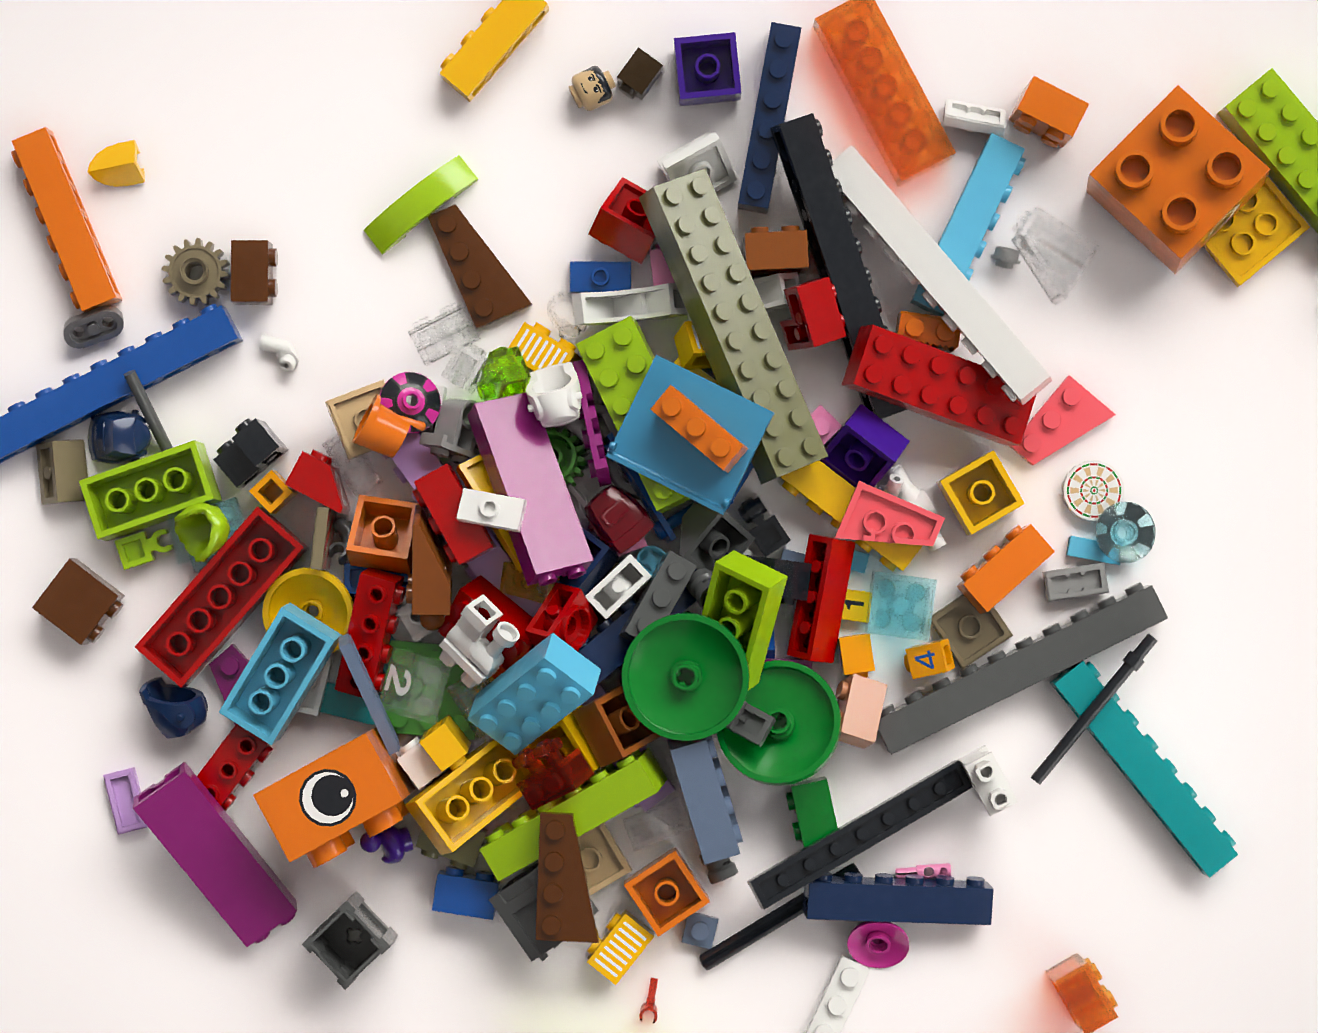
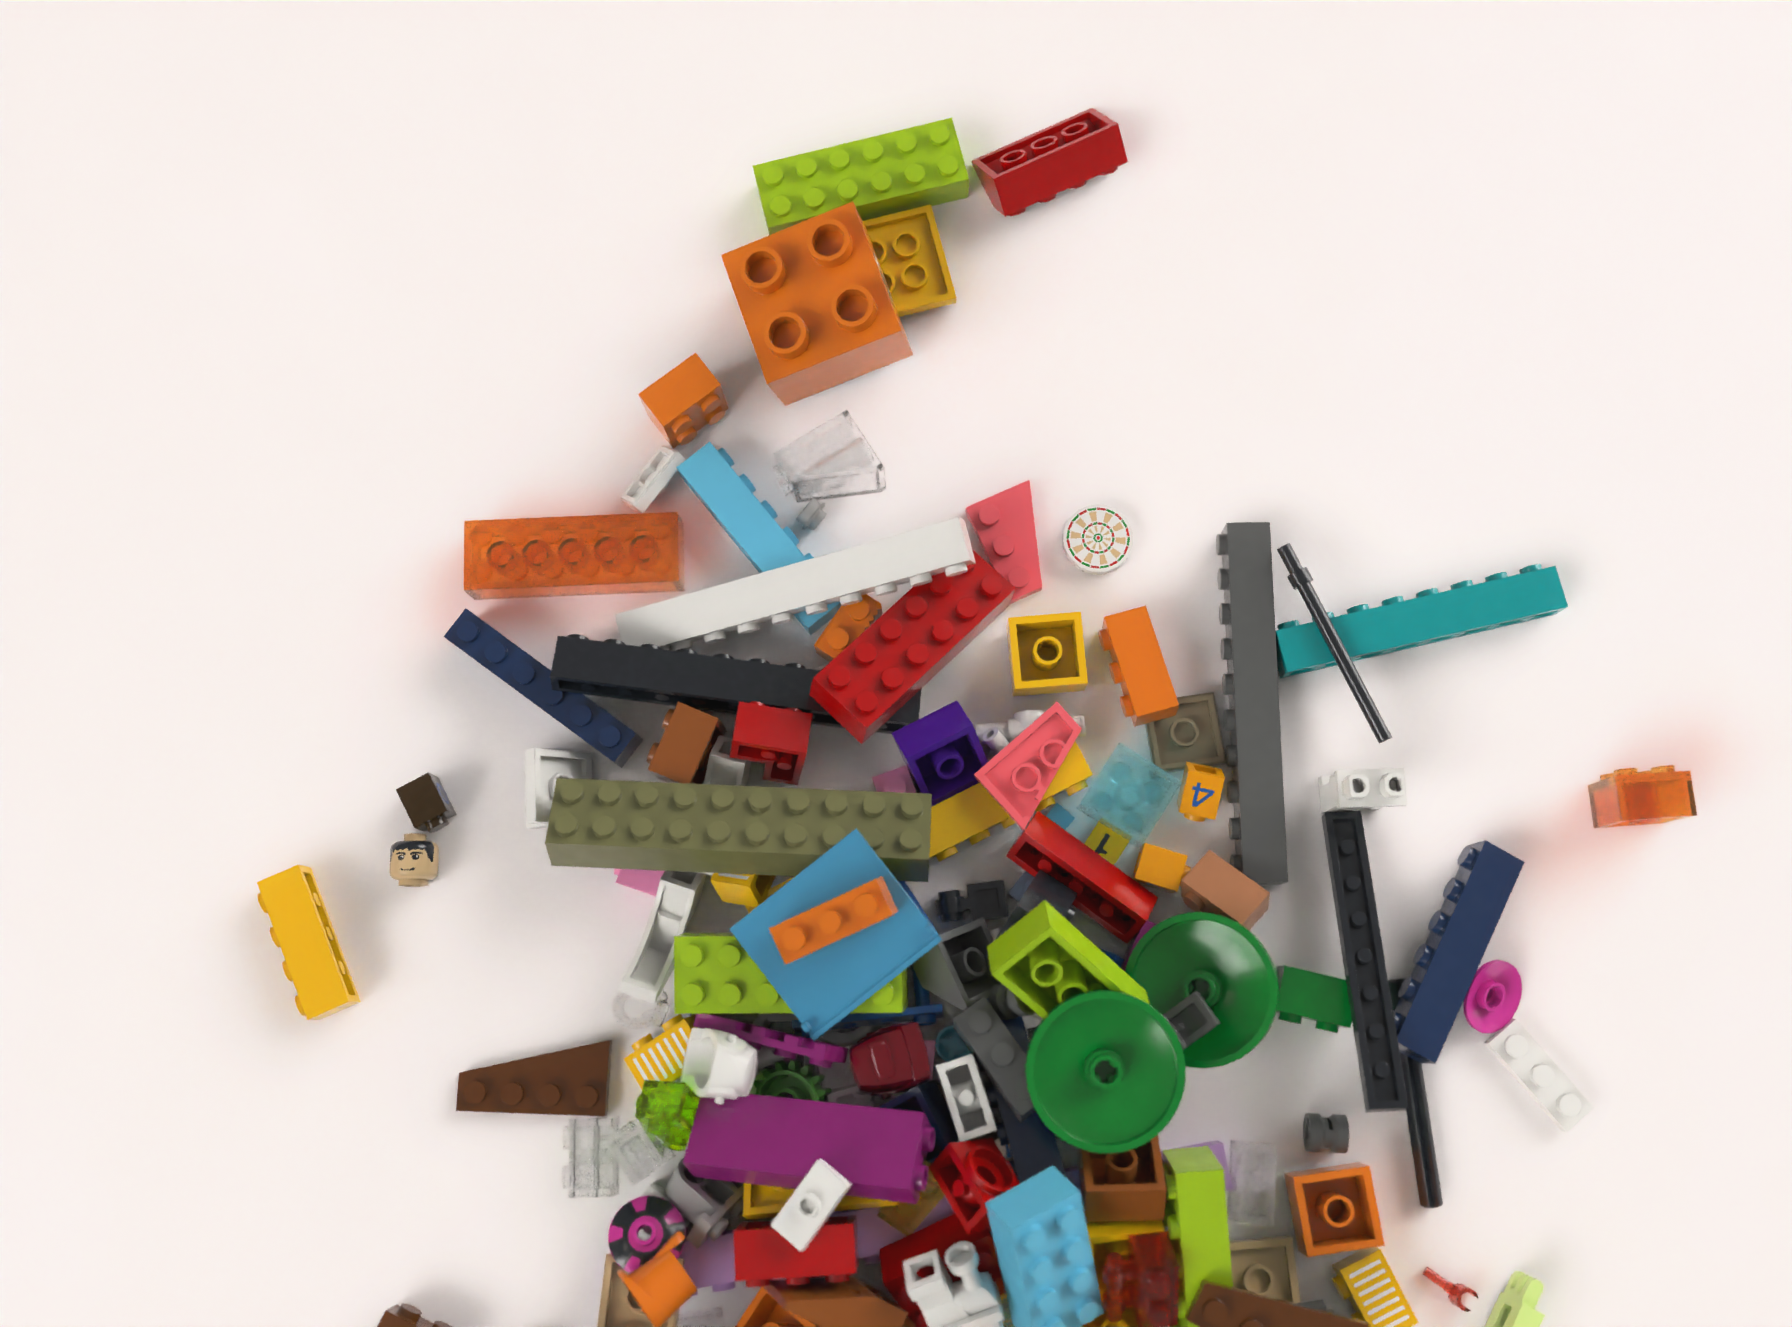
camera: 60 degrees left, 10 degrees down
lime slope [363,155,479,255] -> none
blue plate [570,261,631,293] -> none
red slope [588,177,657,265] -> none
sand blue brick [667,735,743,865] -> none
dark purple brick [674,32,742,106] -> none
sand blue plate [681,912,719,949] -> none
bright pink pin [895,863,951,879] -> none
light grey plate [1042,562,1109,602] -> none
medium azure piece [1066,536,1123,565] -> none
clear light blue dish [1096,502,1156,563] -> none

